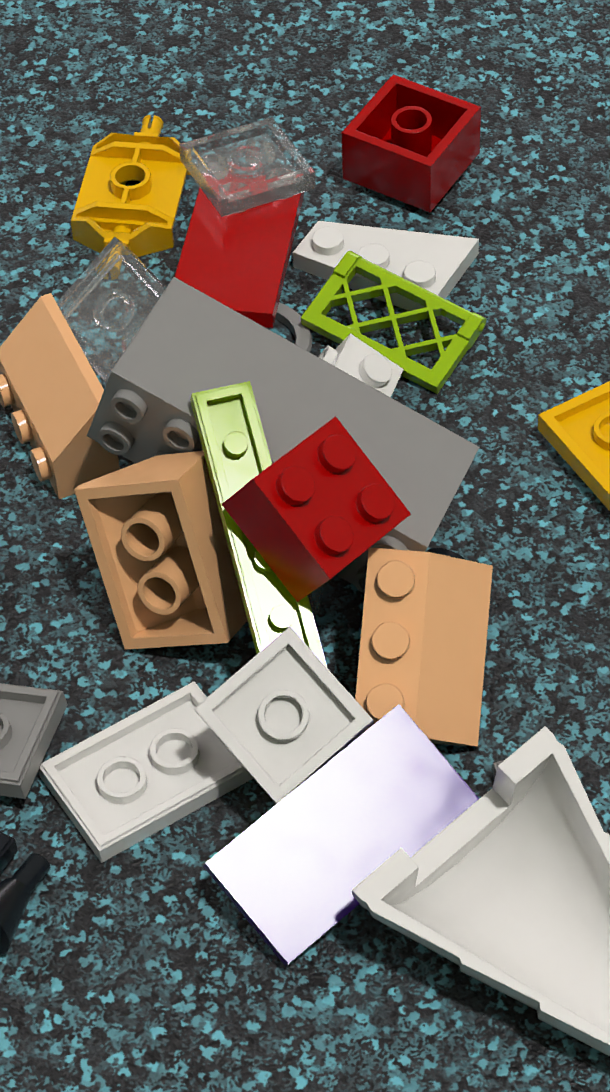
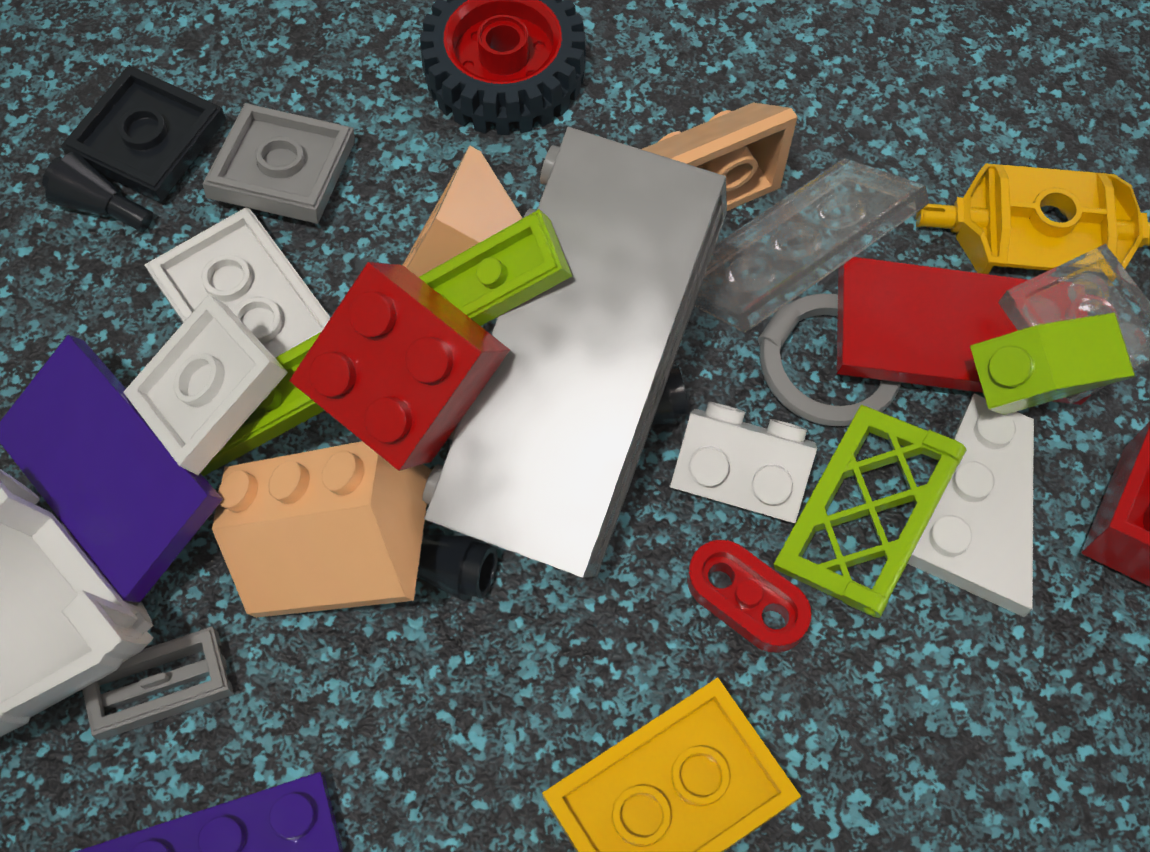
camera: 85 degrees right, 15 degrees up
none -> red plate [687,540,811,653]
none -> lime slope [970,312,1136,415]

